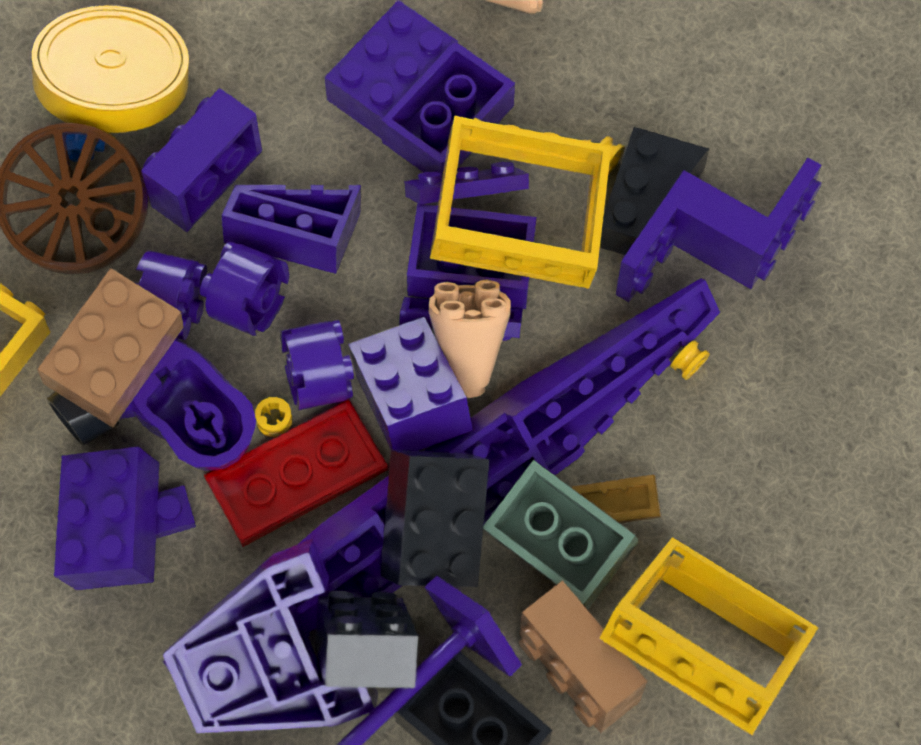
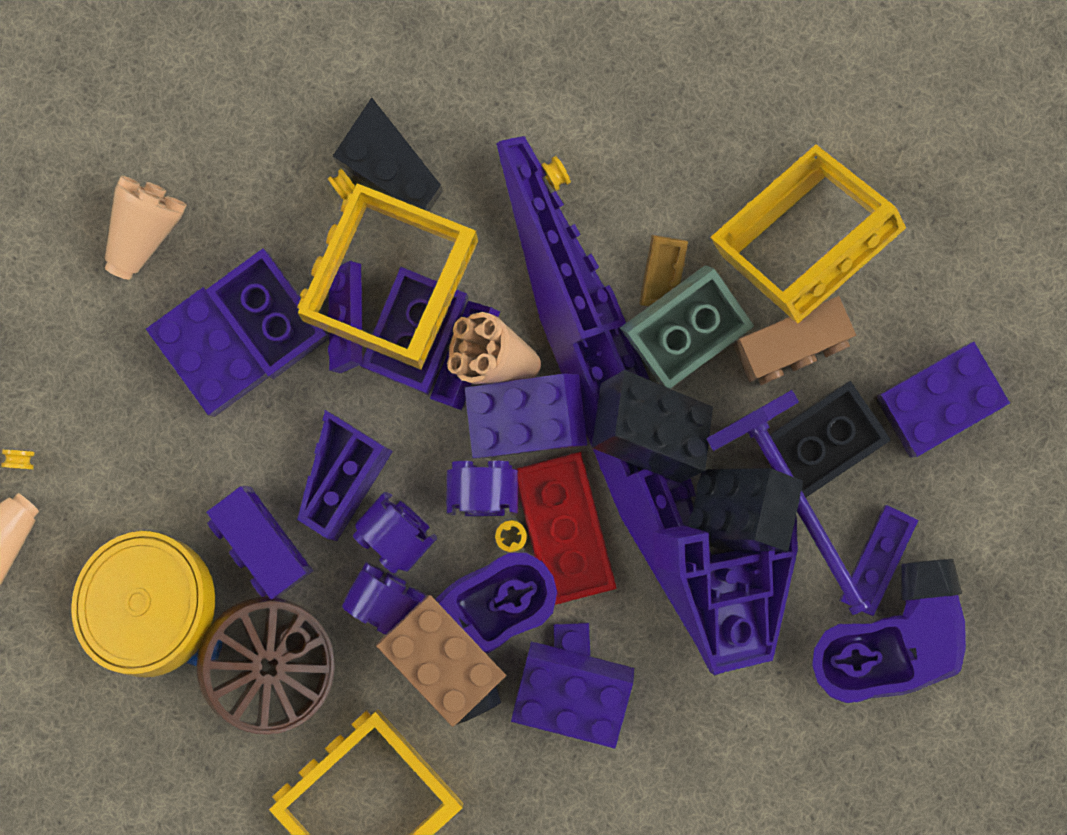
camera: 70 degrees left, 20 degrees up
dark purple bracket [615,158,822,302] -> none

